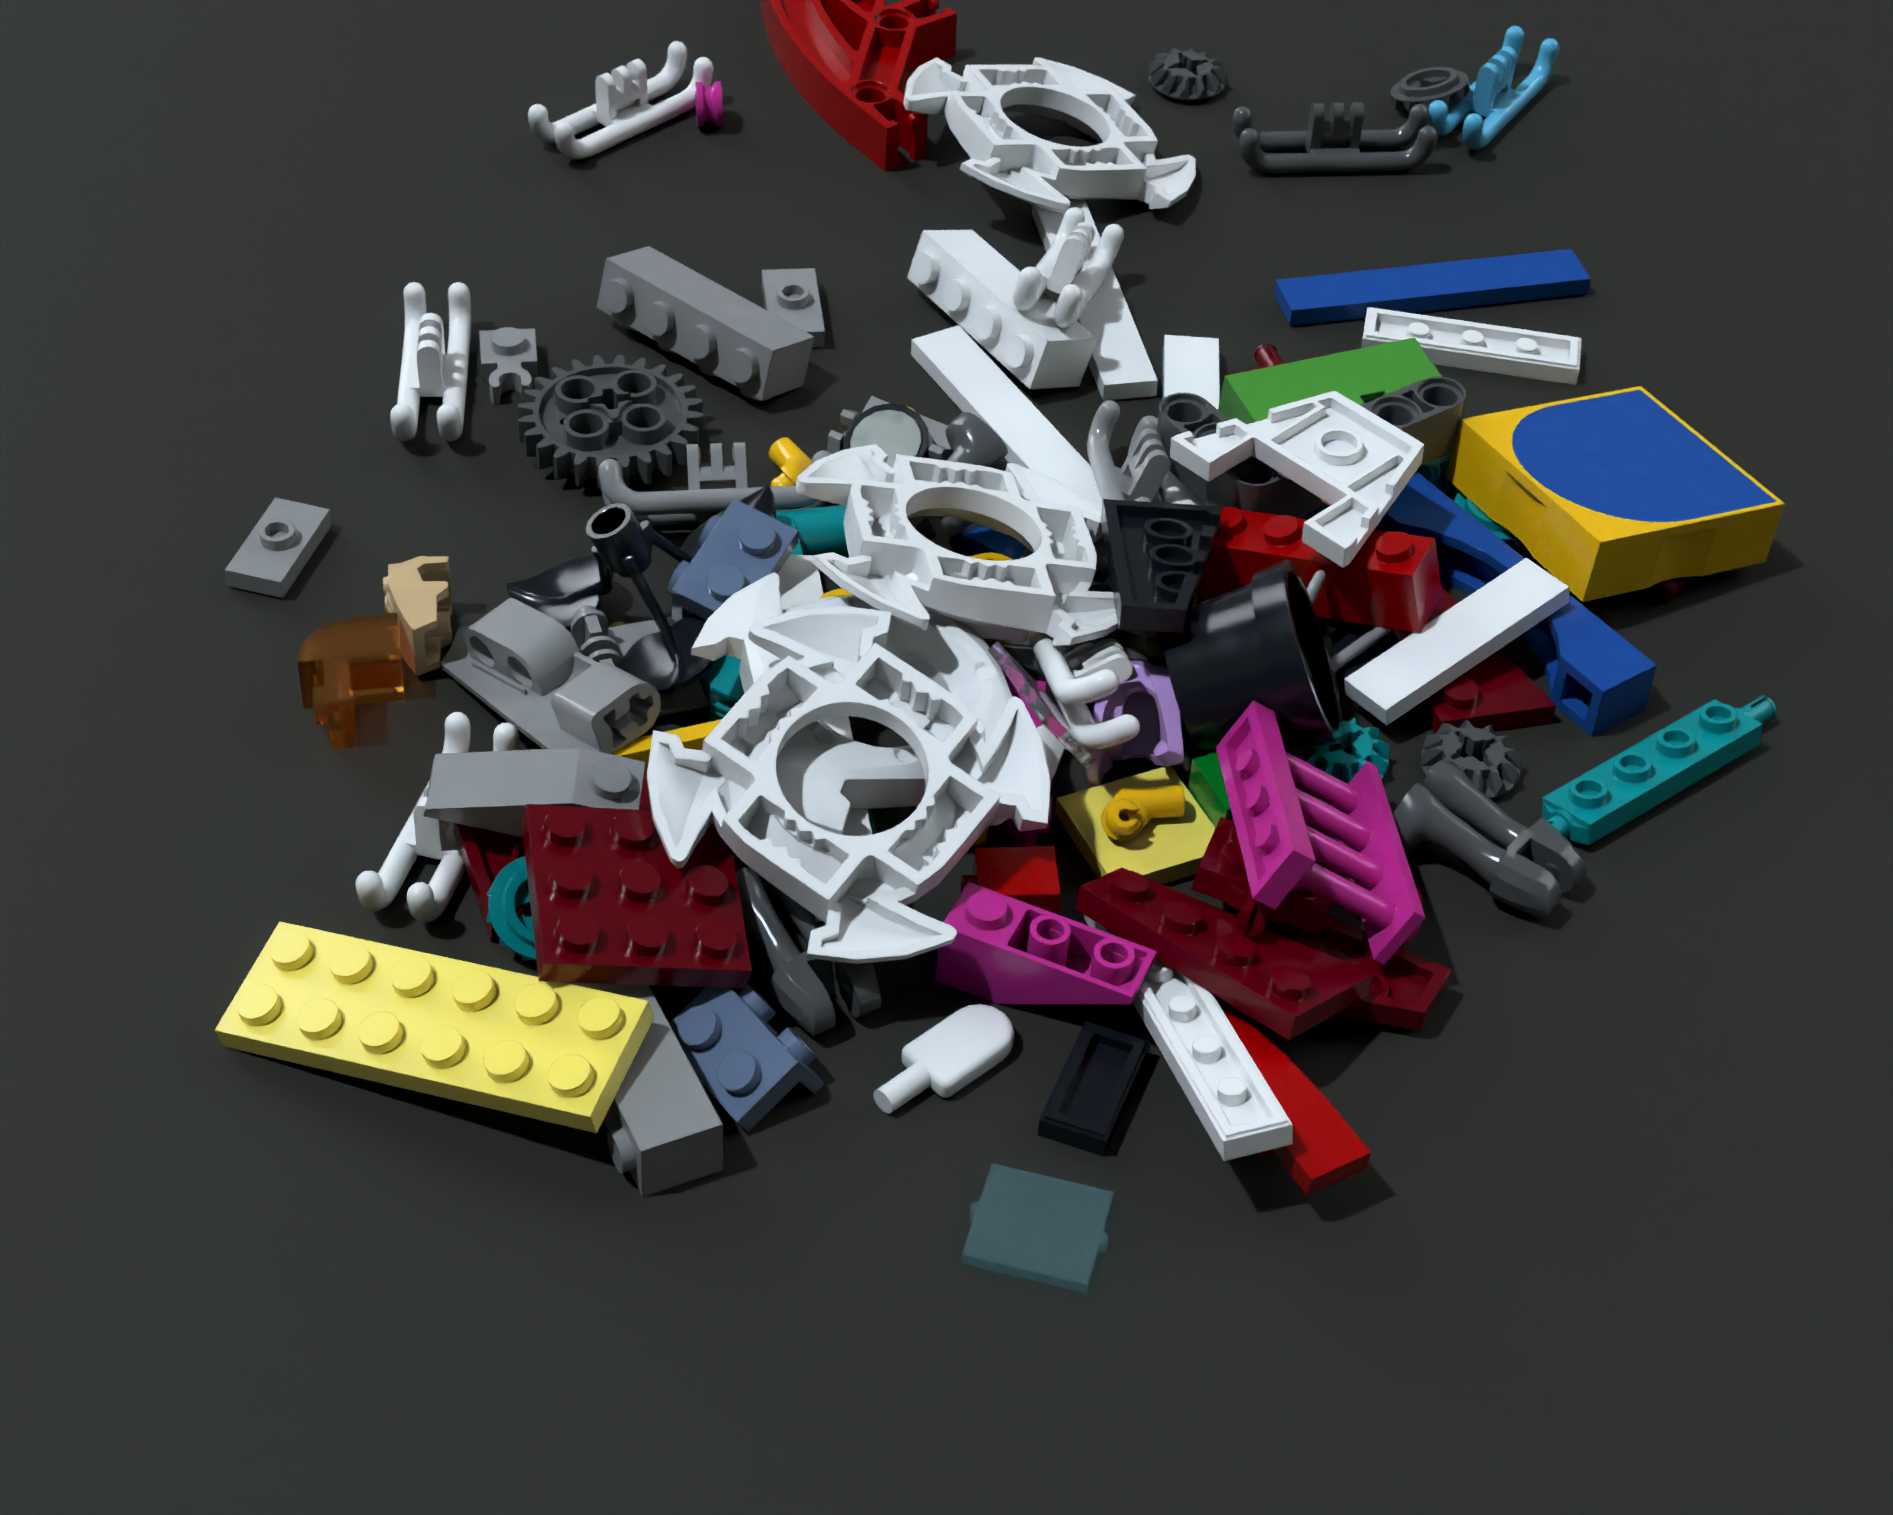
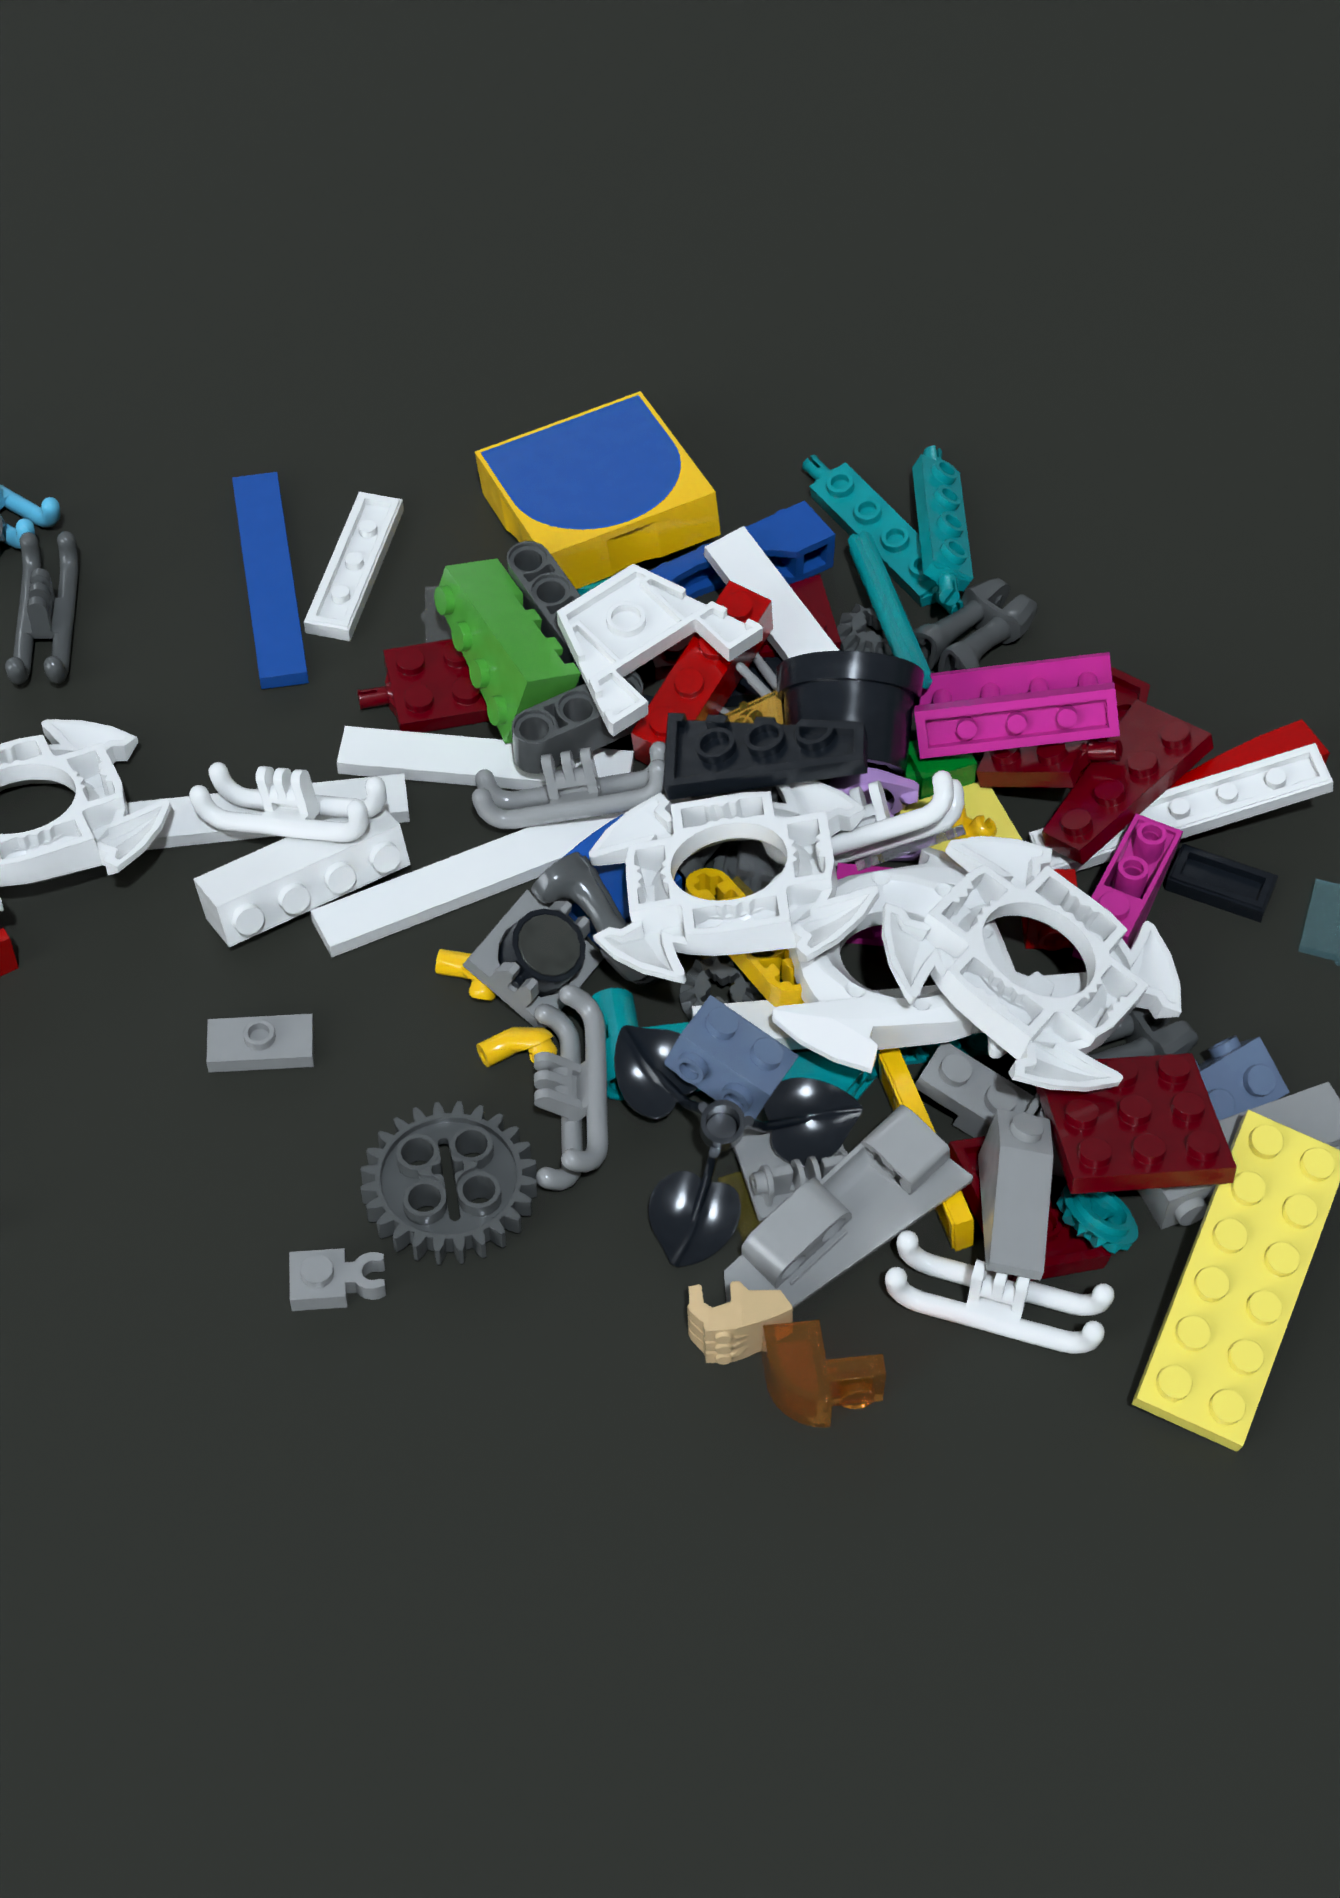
camera: 85 degrees left, 10 degrees up
light grey plate [225,497,332,598] -> none
white piece [390,282,471,442] -> none
light grey brick [597,246,814,401] -> none
white piece [873,1004,1014,1114] -> none
none -> teal axle [848,531,932,689]
none -> teal plate [912,445,974,605]

